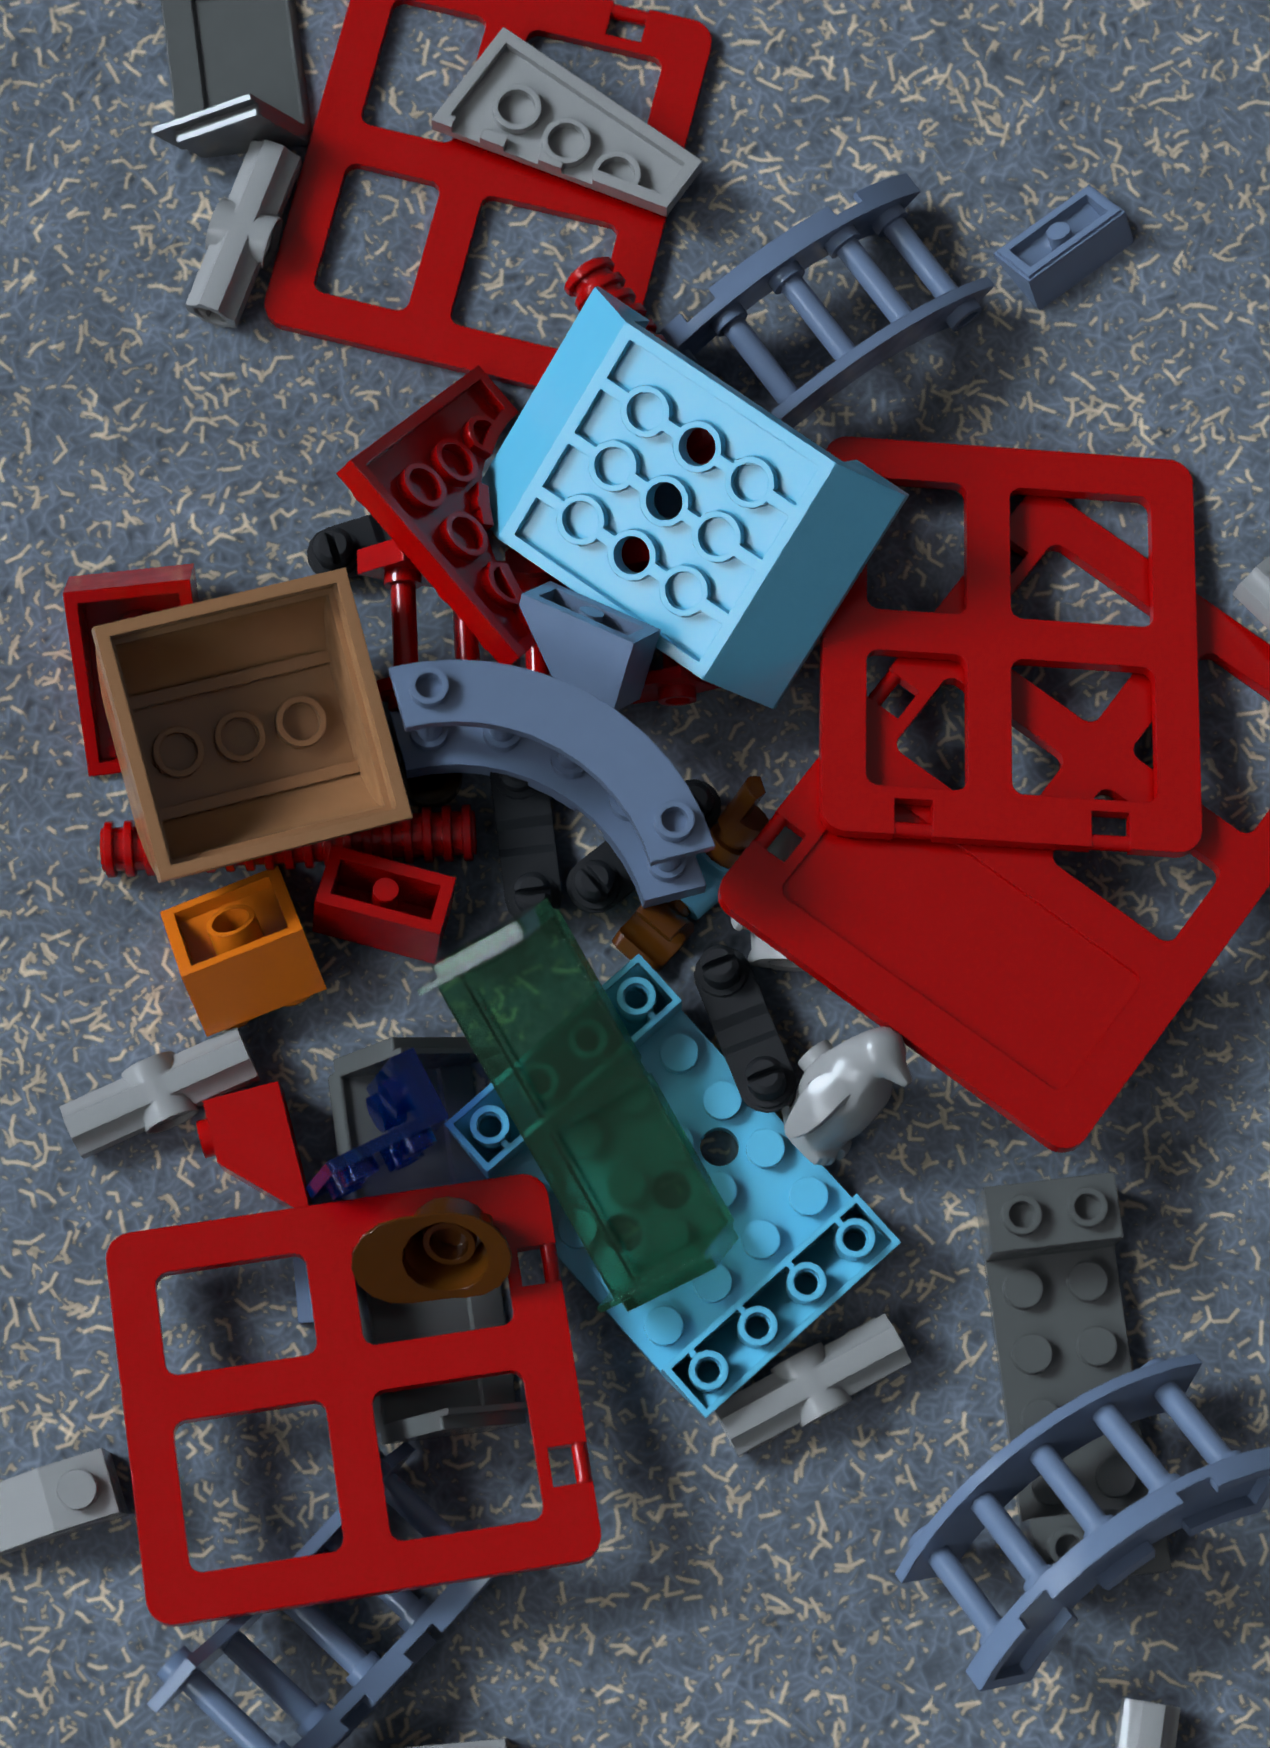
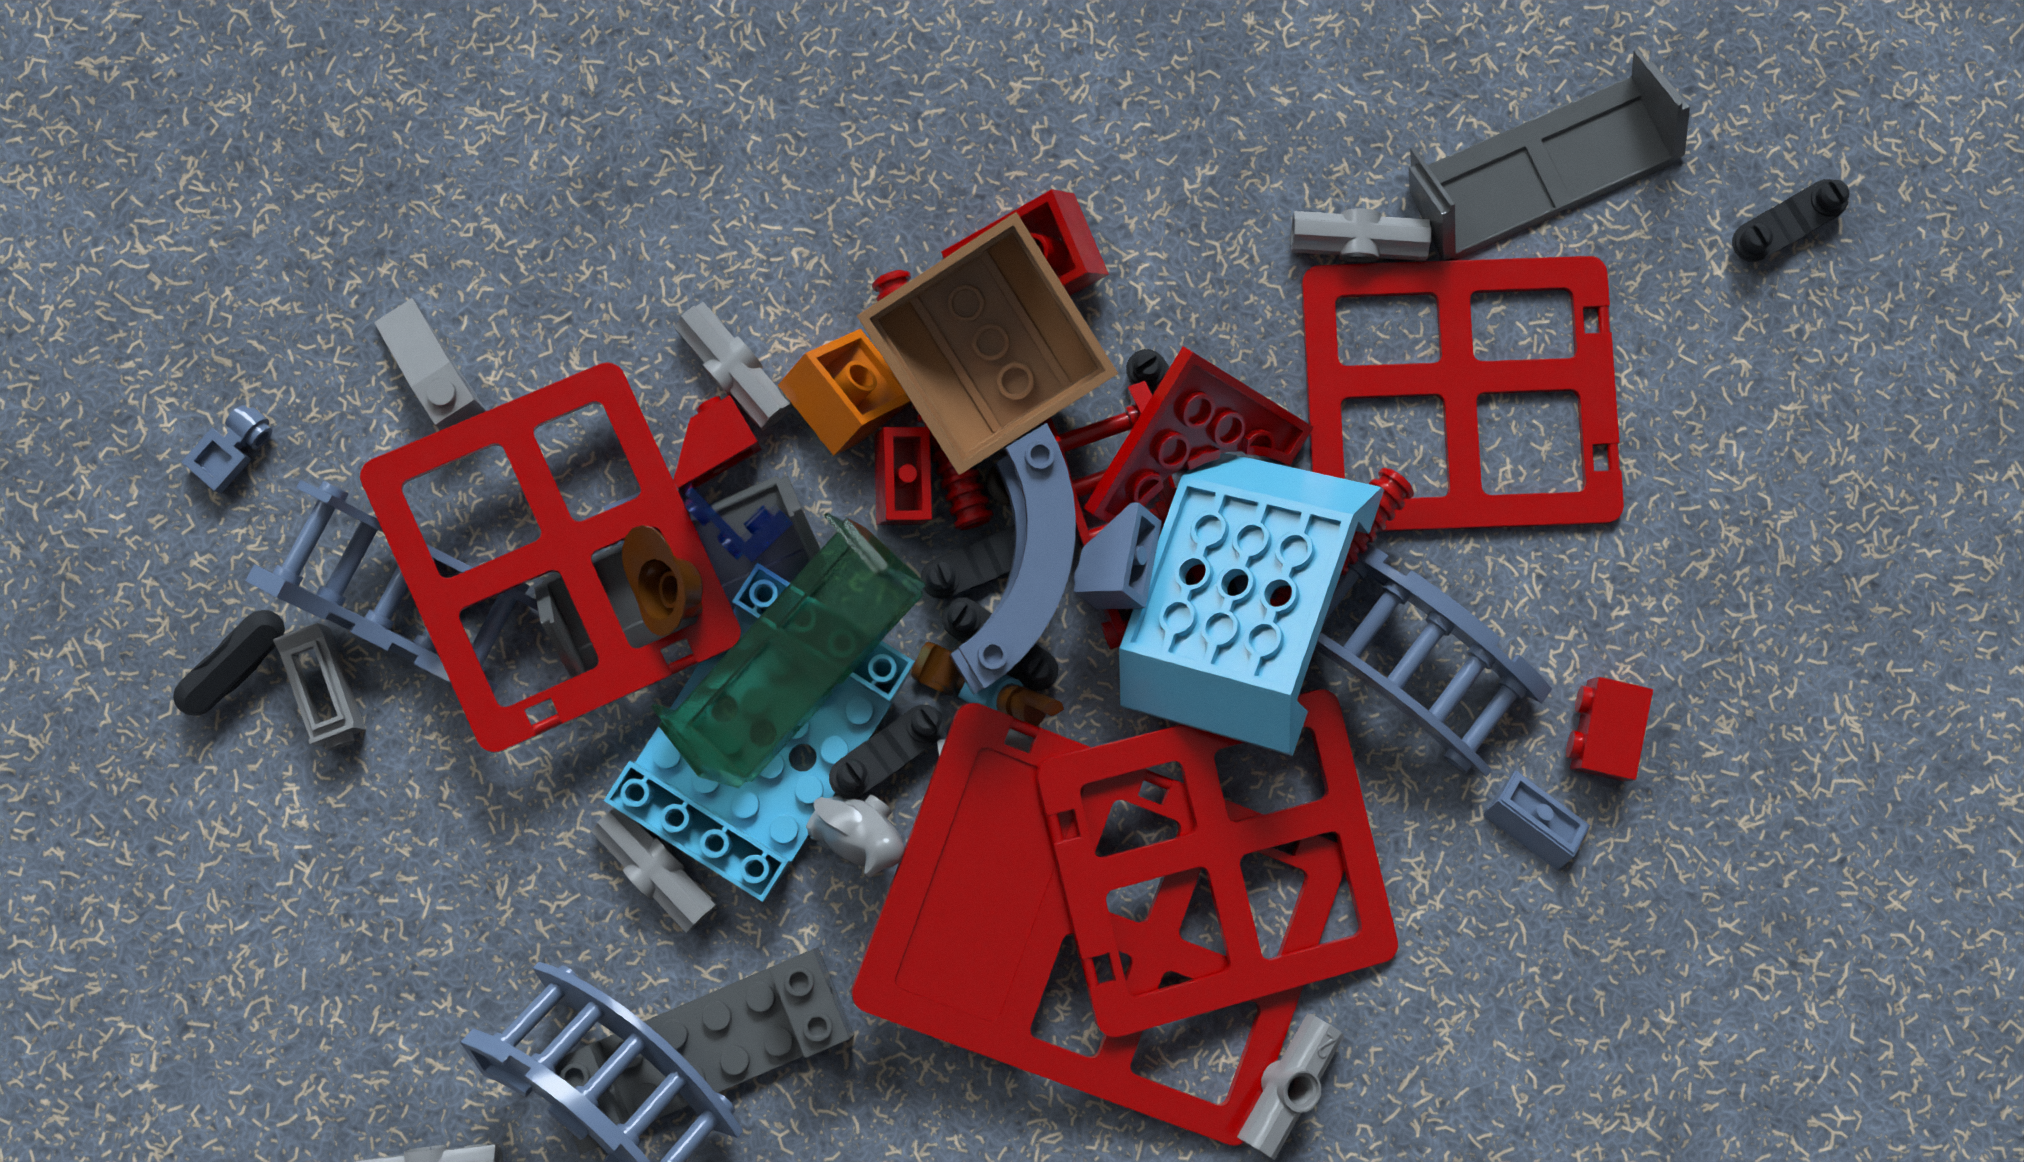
camera: 70 degrees right, 5 degrees up
light grey wing [431,27,702,217] -> none
none -> red brick [1566,677,1653,782]

